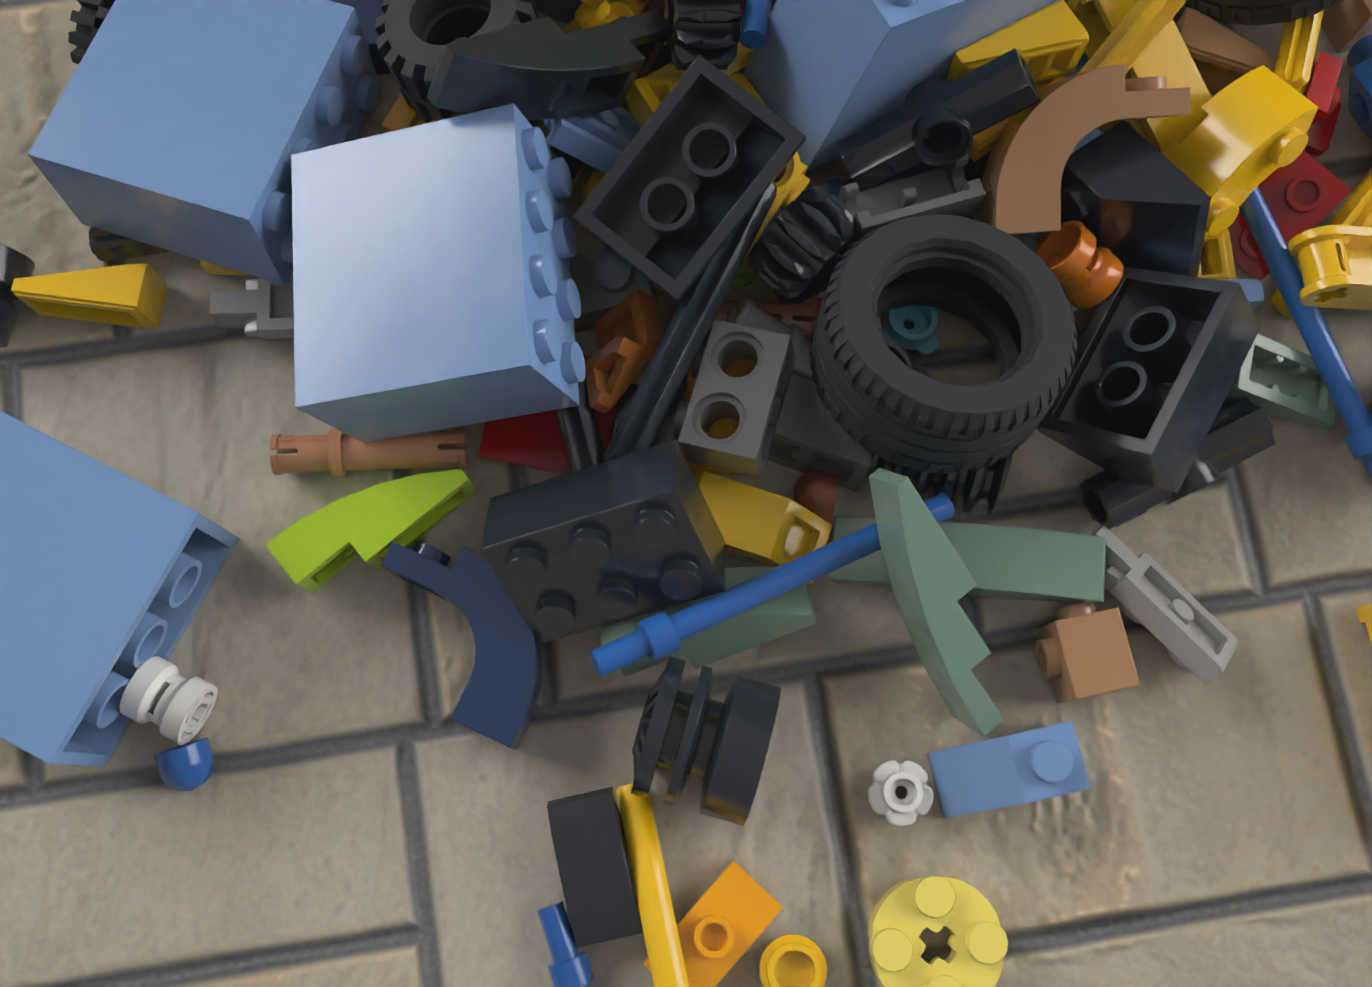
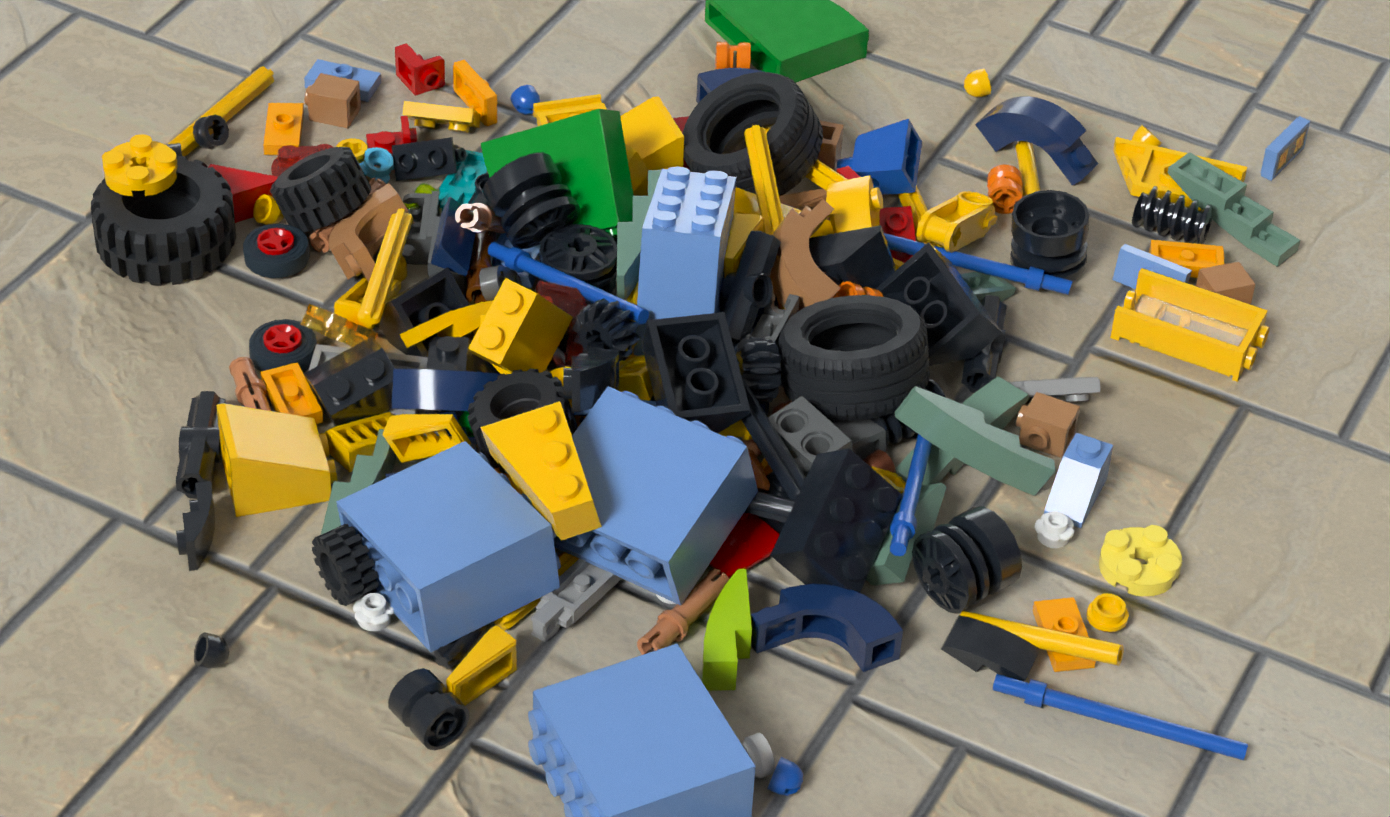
camera: 50 degrees left, 35 degrees down
none -> yellow wedge [480,401,602,541]

